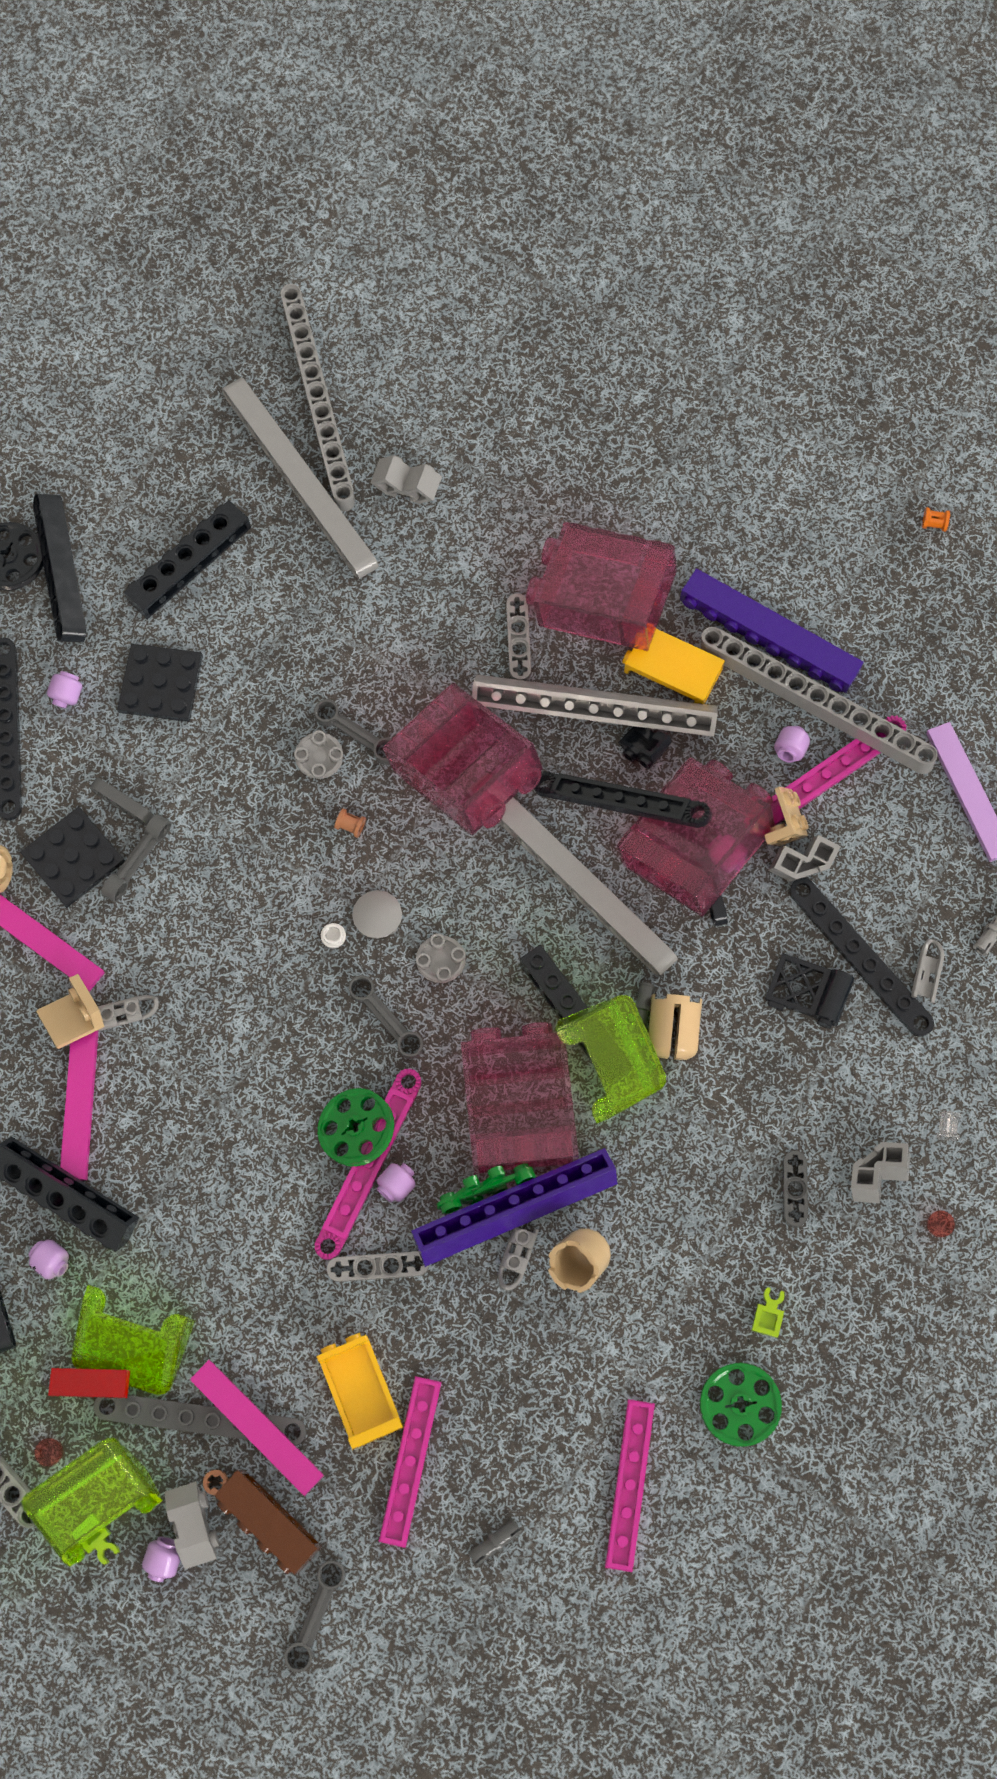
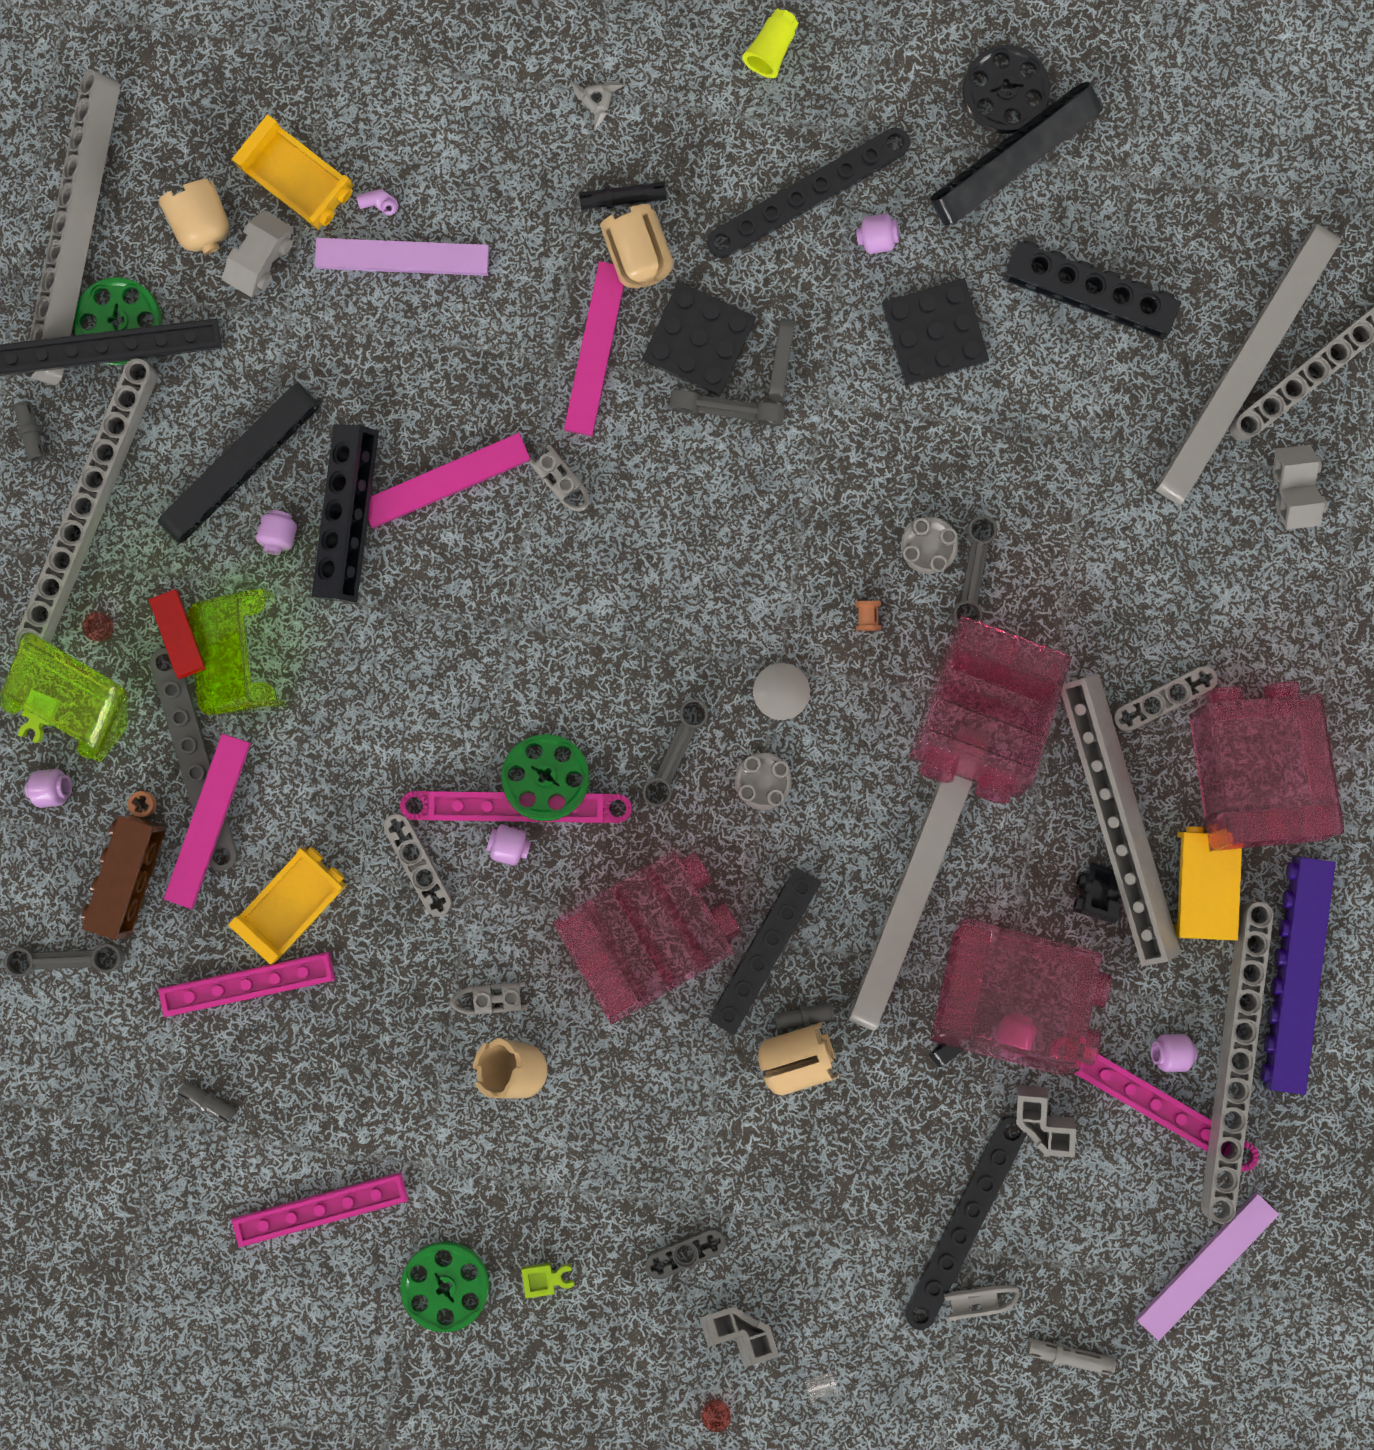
camera: 65 degrees right, 15 degrees up
tan bracket [37,974,104,1049] -> none
light grey brick [165,1482,219,1569] -> none
white plate [321,923,346,948] -> none
dark purple brick [411,1148,618,1267] -> none
green plant [436,1163,536,1215] -> none
black plate [532,771,712,828] -> none
clear neon green windscreen [555,995,666,1124] -> none
tan bracket [764,786,809,846] -> none
black piece [765,953,855,1029] -> none

